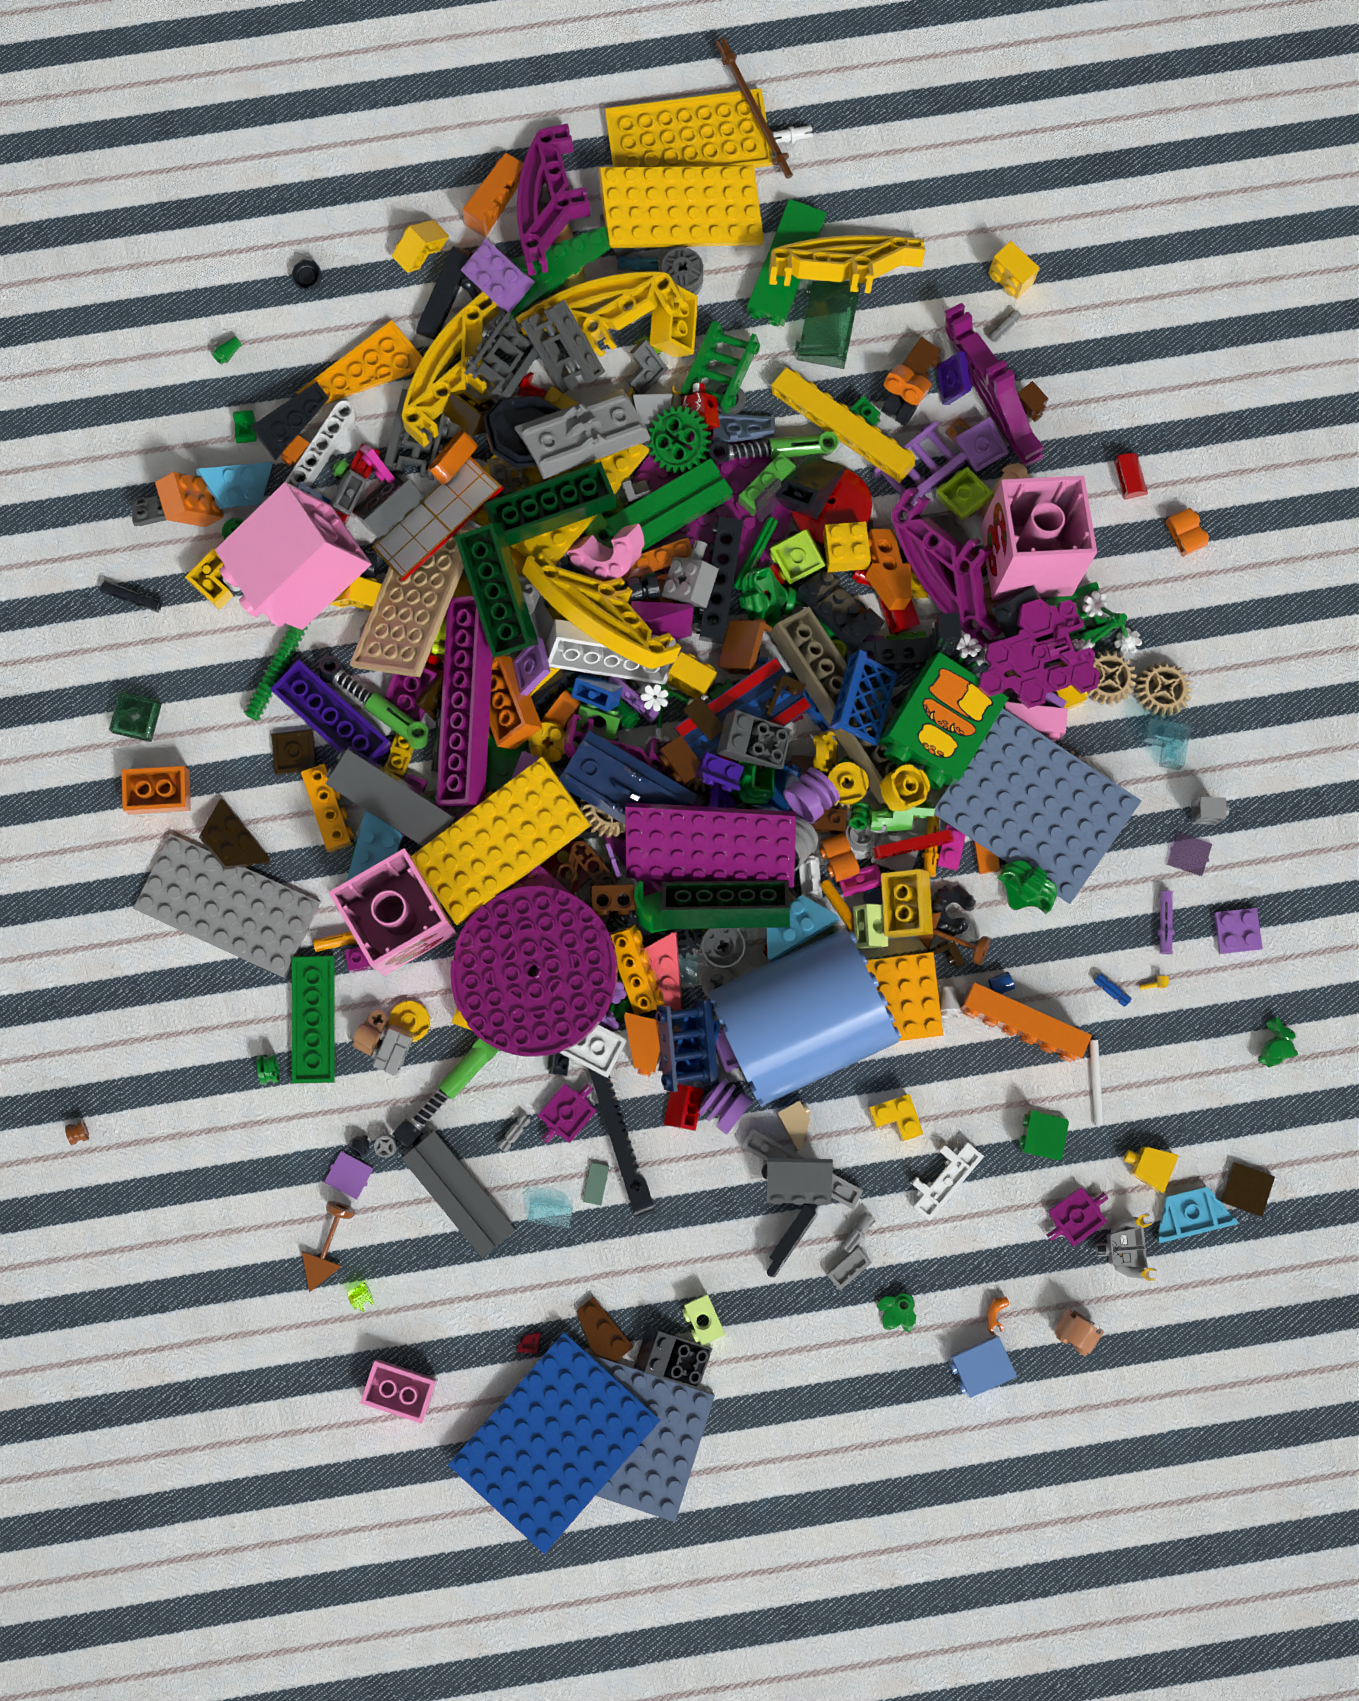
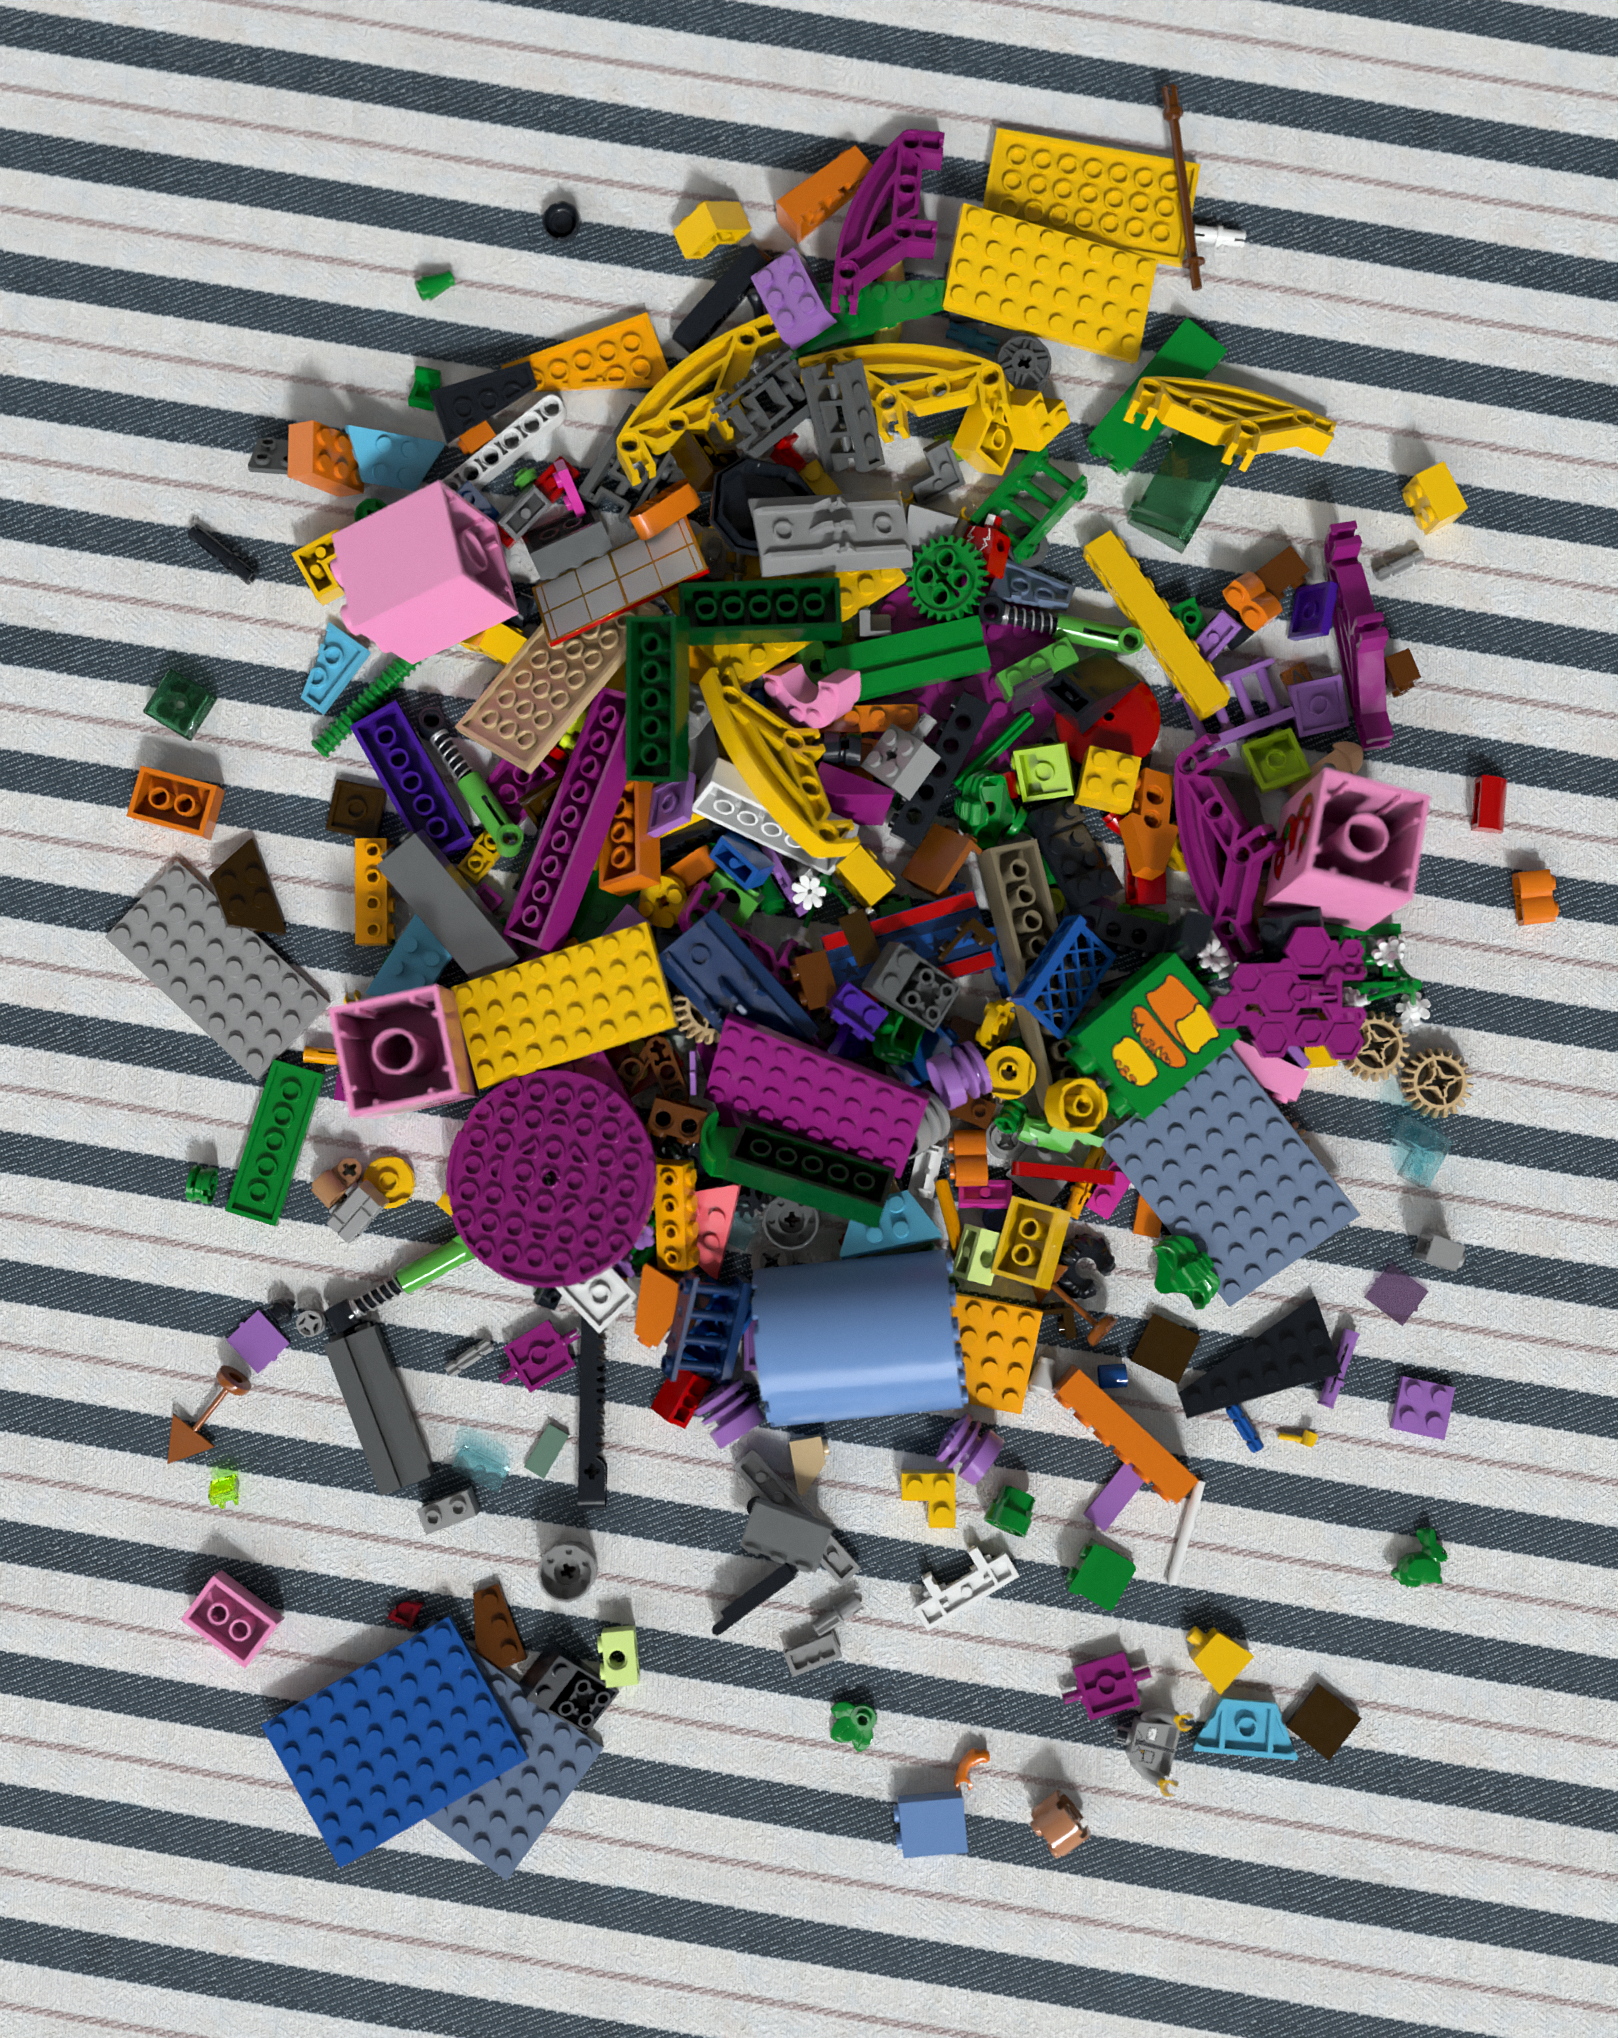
camera: 25 degrees right, 5 degrees up
none -> medium azure wing [301,622,371,715]
none -> light grey brick [417,1486,481,1535]
none -> light grey wheel [537,1541,598,1603]
none -> medium lavender wheel [935,1413,1005,1486]
none -> green piece [983,1485,1036,1538]
none -> yellow brick [1004,389,1070,452]
none -> medium lavender tile [1083,1462,1144,1532]
none -> dark brown tile [1129,1312,1201,1384]
none -> black wing [1179,1296,1342,1419]
none -> medium lavender tile [1195,609,1243,663]

